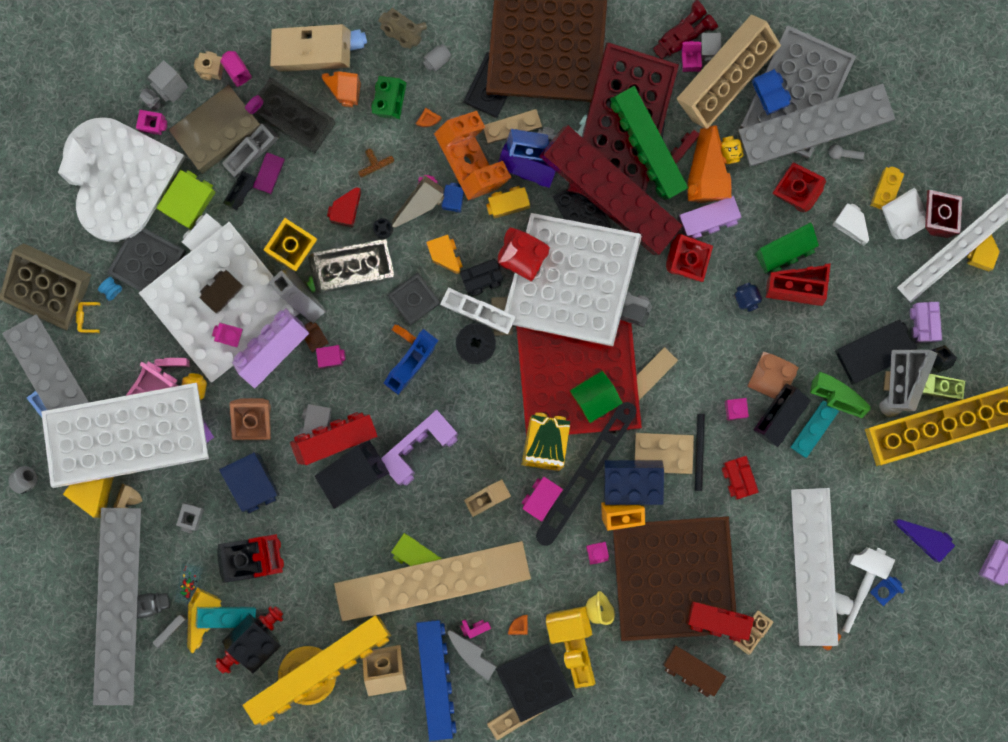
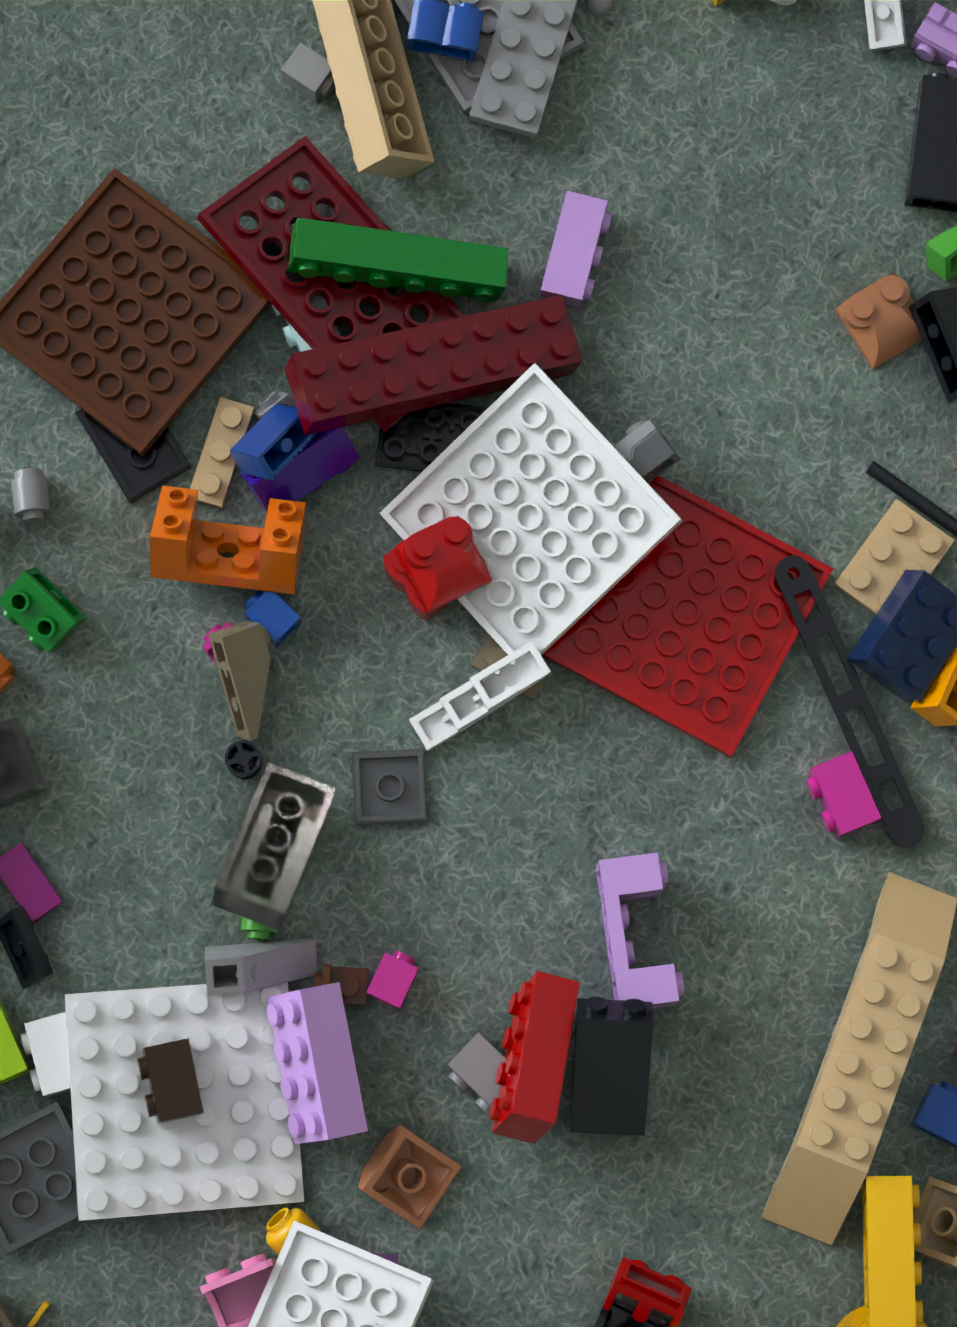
camera: 65 degrees left, 5 degrees down
dark azure wheel [98,277,122,301] -> none
bright pink tile [154,358,190,367] -> none
dark pink bracket [212,323,243,348] -> none
dark blue slope [219,452,279,514] -> none
yellow slope [264,218,318,271] -> none
red slope [327,187,361,228] -> none
clear orange piece [358,149,394,178] -> none
blue arch [383,329,439,395] -> none
orange tile [391,324,416,344] -> none
lime brick [391,533,442,566] -> none
orange tile [416,108,442,127] -> none
light orange slope [426,235,463,274] -> none
black wheel [456,323,496,364] -> none
black brick [460,258,504,296] -> none
tan slope [464,480,511,517] -> none
yellow brick [486,186,530,219] -> none
slope [521,413,570,471] -> none
green slope [570,371,622,423] -> none
tan tile [637,347,678,400] -> none
dark red piece [652,0,718,59] -> none
red slope [666,234,713,282] -> none
dark red plate [670,130,700,165] -> none
dark pink bracket [681,41,702,72] -> none
orange wedge [688,125,732,203] -> none
yellow head [721,136,744,165] -> none
dark pink brick [725,398,749,421] -> none
dark blue head [734,282,762,312] -> none
green slope [755,222,819,274] -> none
red wedge [765,263,831,306] -> none
red slope [773,162,826,212] -> none
white slope [832,203,869,246] -> none

